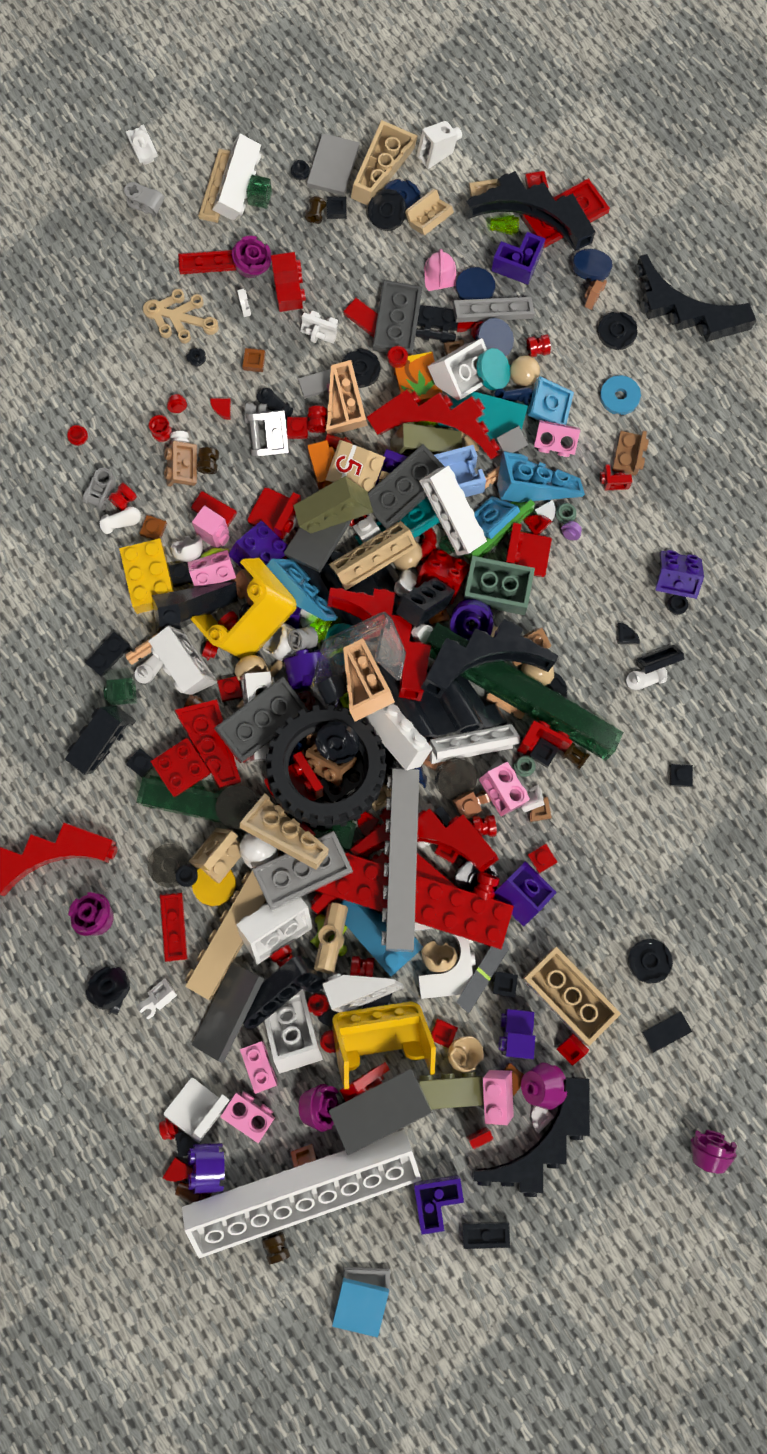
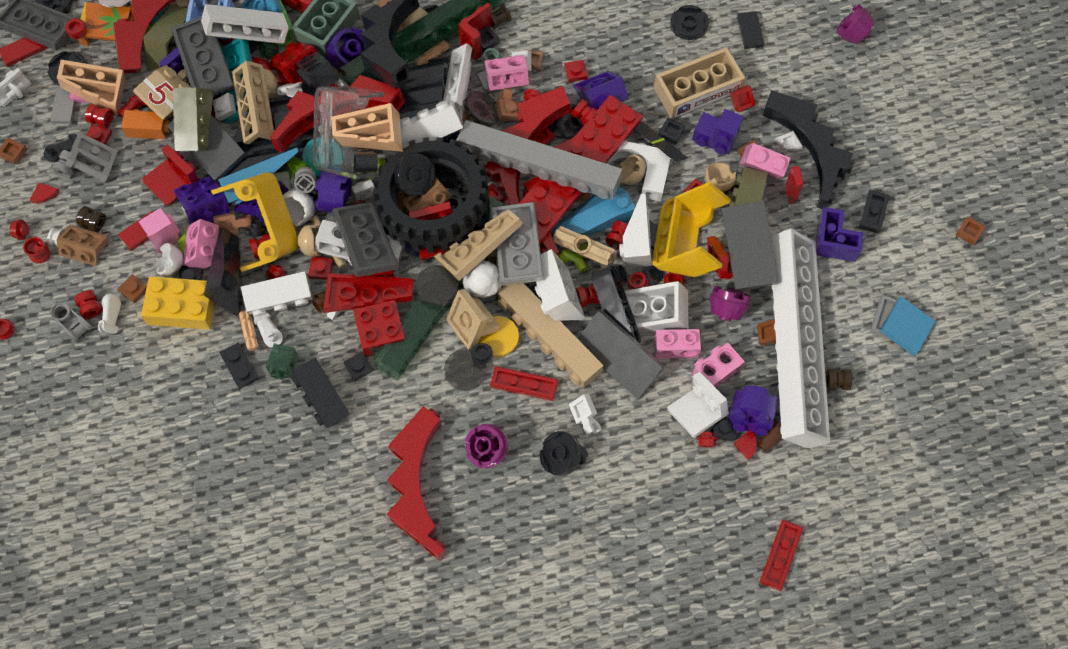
camera: 70 degrees left, 10 degrees down
magenta cone [521,1063,567,1110] -> none
none -> red tile [759,519,804,591]
none -> dark orange plate [956,216,986,245]

